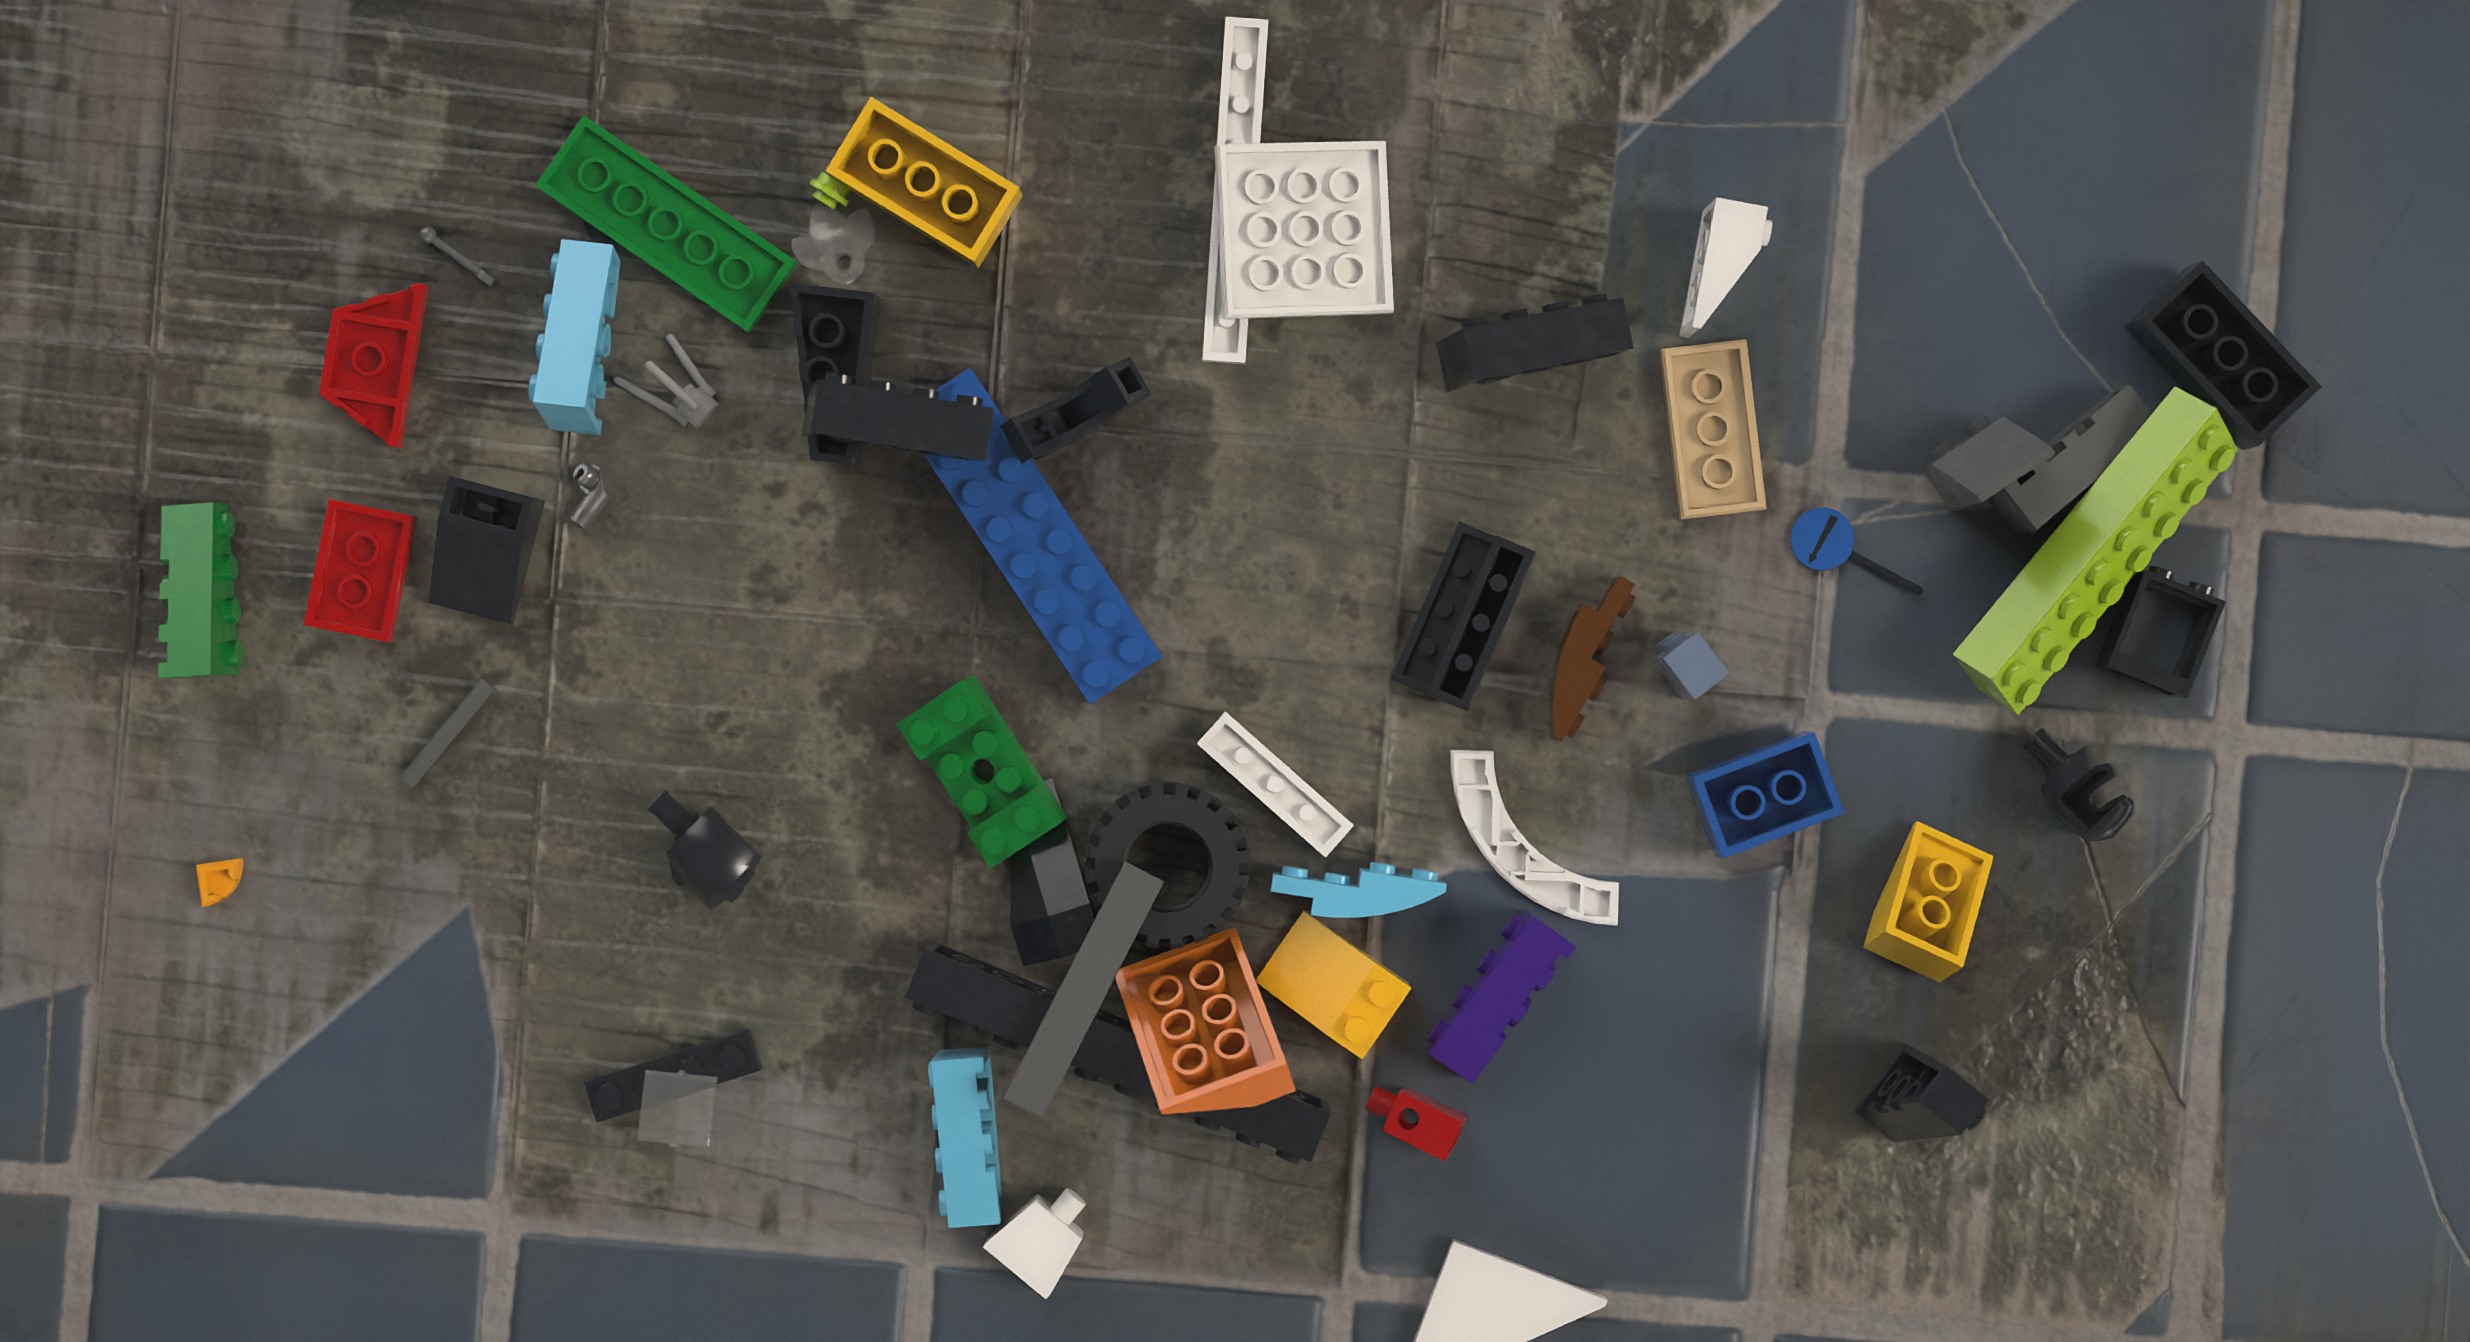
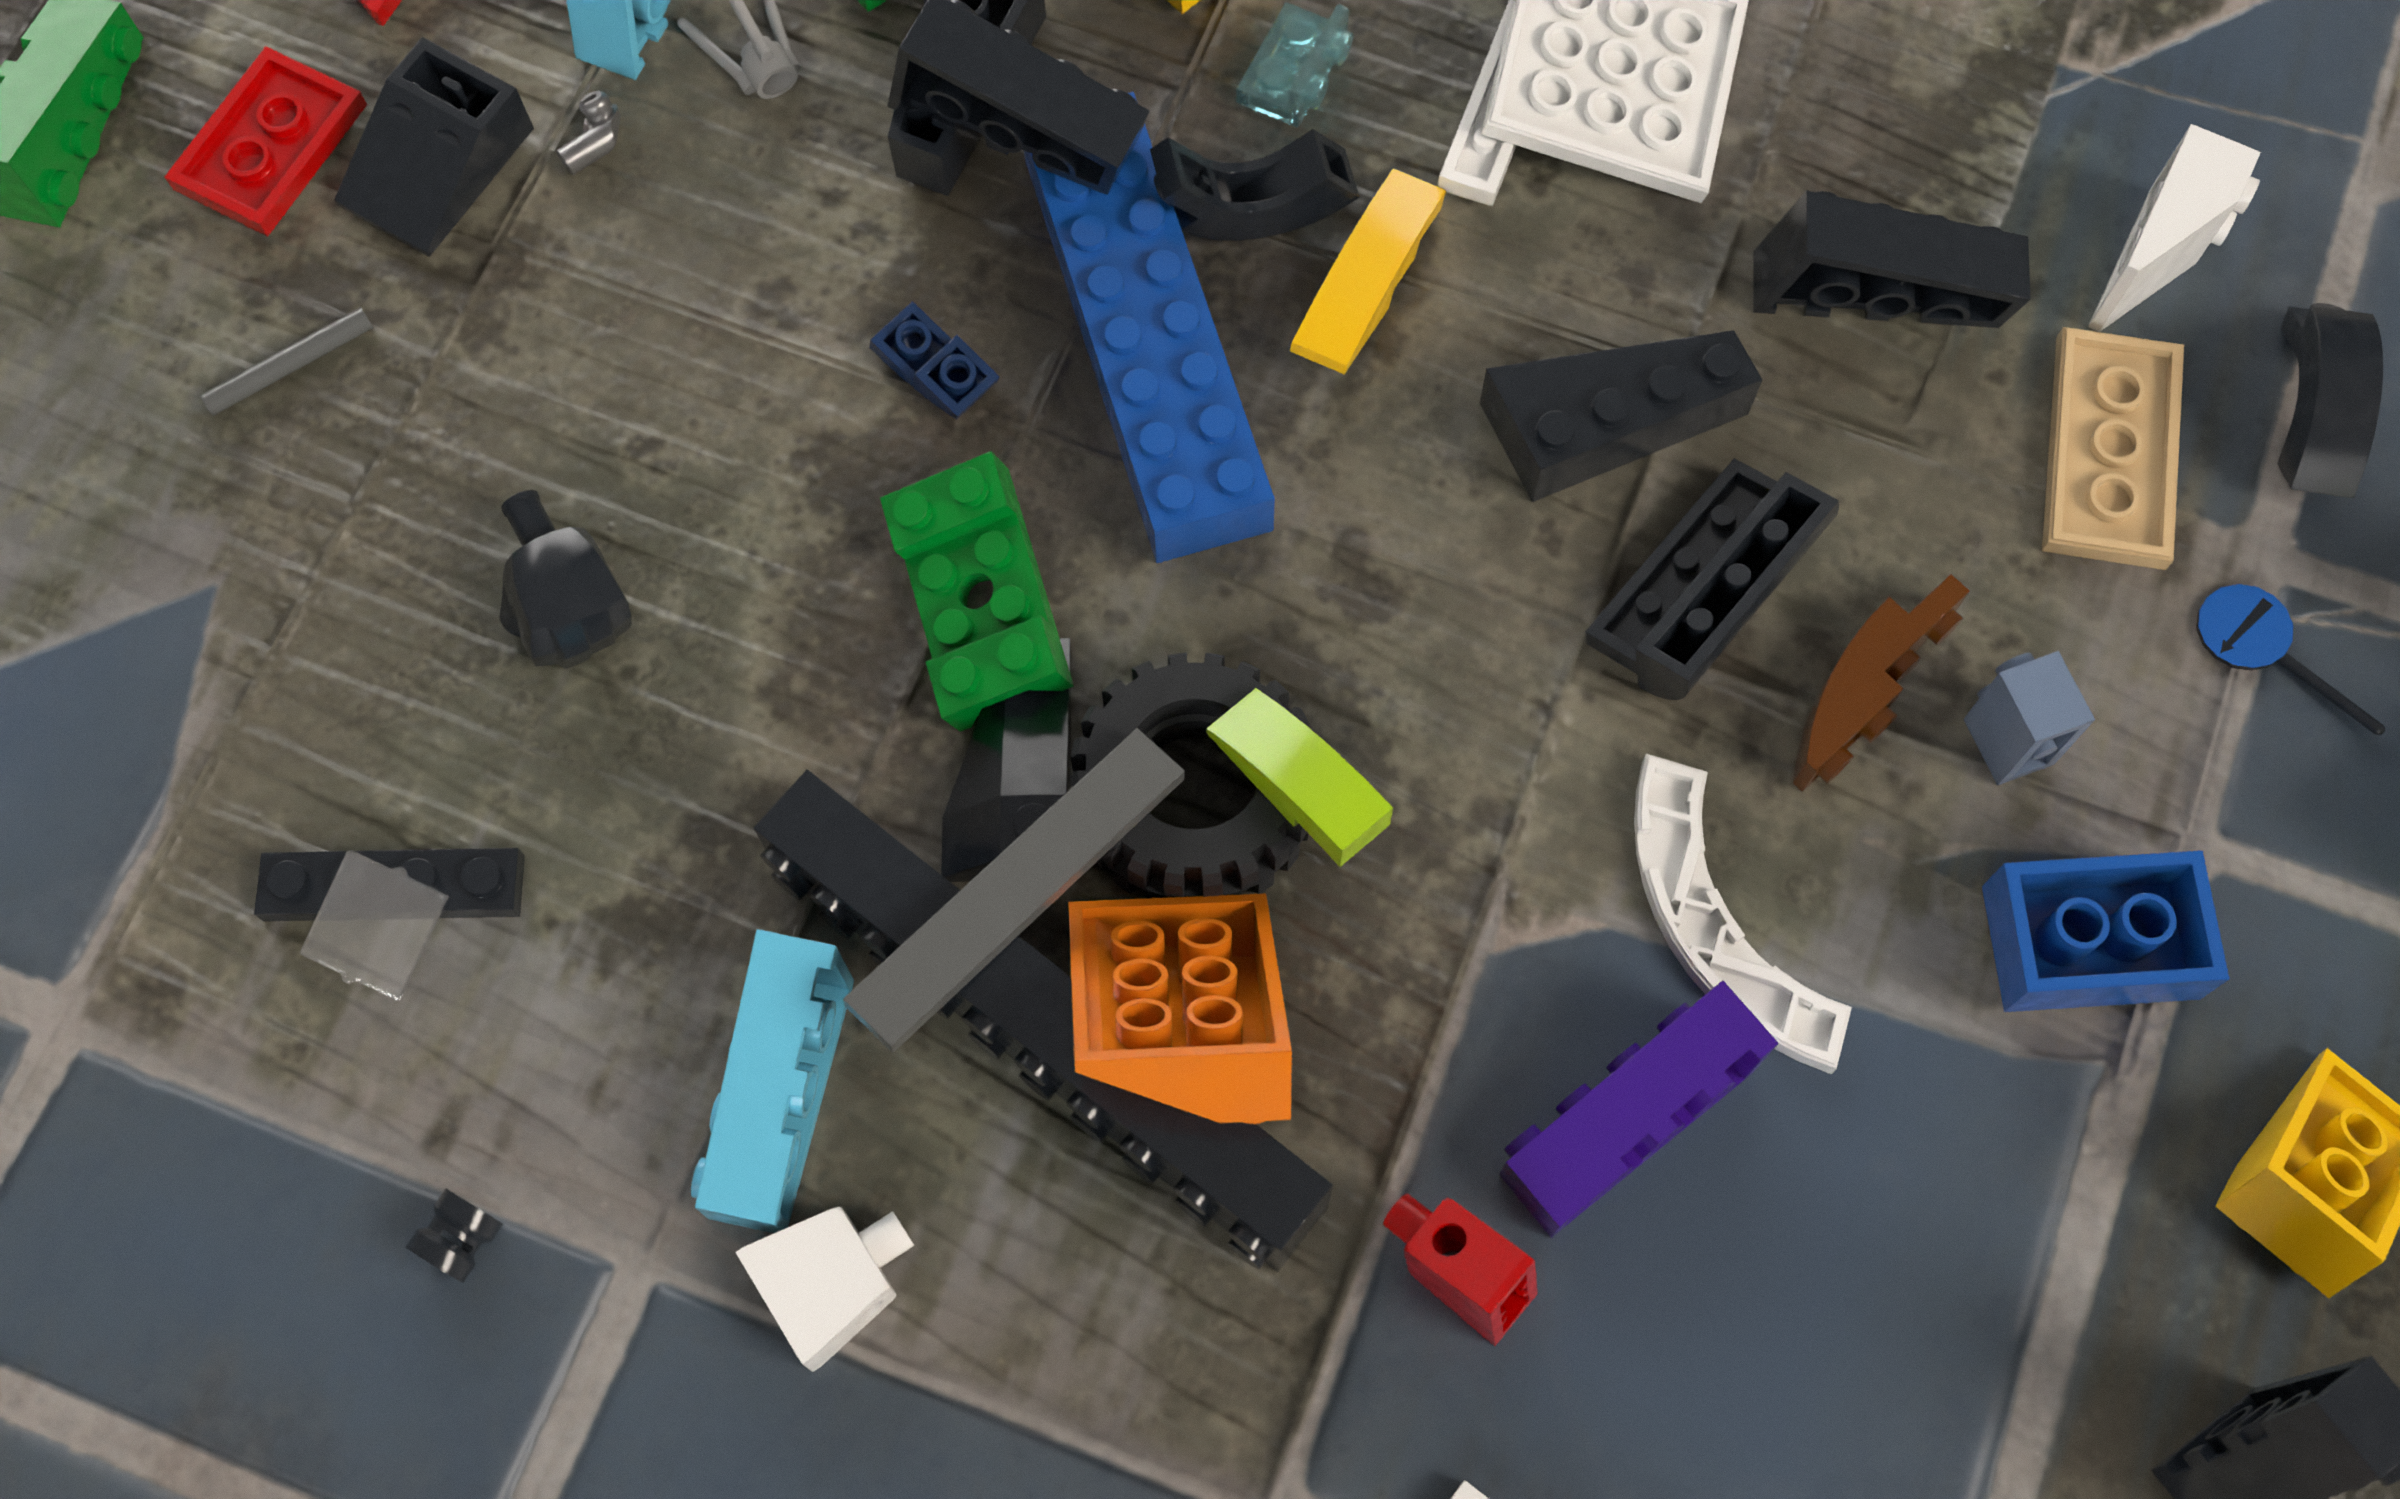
camera: 15 degrees right, 20 degrees down
white plate [1197,711,1354,858] -> none
yellow slope [1255,910,1411,1060] -> none
medium azure slope [1270,862,1447,918] -> none
none -> black wheel [405,1188,503,1283]
none -> dark blue slope [869,301,1000,420]
none -> lime slope [1206,688,1393,867]
none -> clear light blue bracket [1236,2,1354,128]
none -> yellow slope [1290,169,1446,375]
none -> black wedge [1480,330,1763,502]
none -> black arch [2277,303,2383,498]

